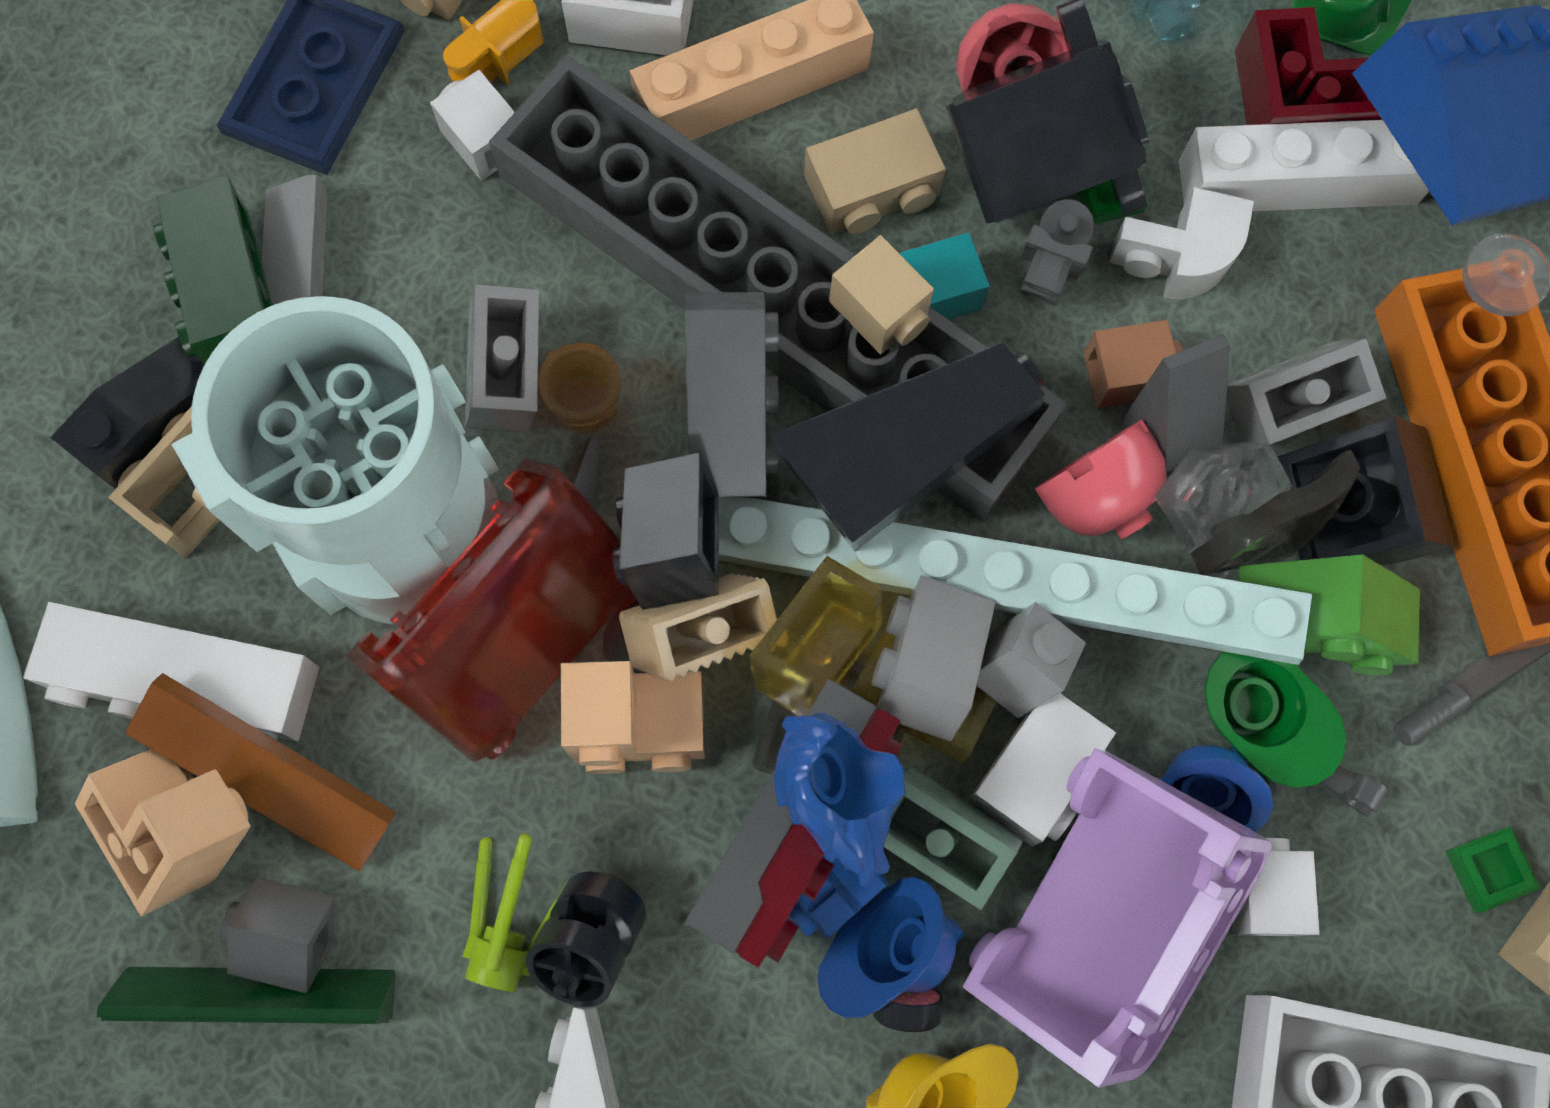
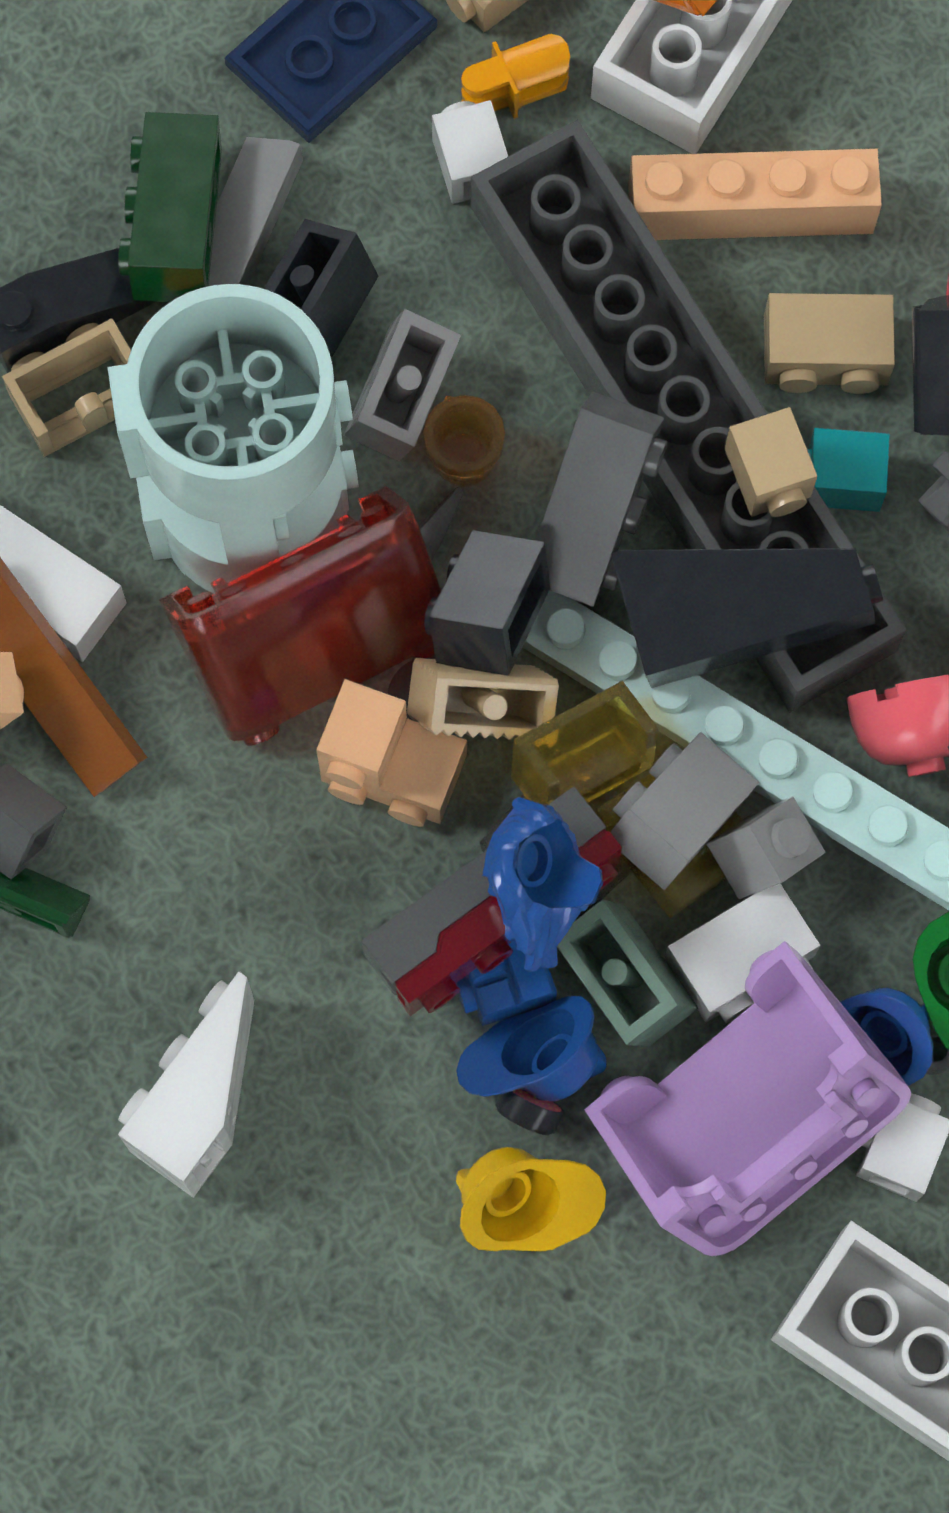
camera: 25 degrees right, 0 degrees up
lime plant [463,833,568,992] -> none
black wheel [526,871,646,1007] -> none
none -> black brick [264,219,379,358]

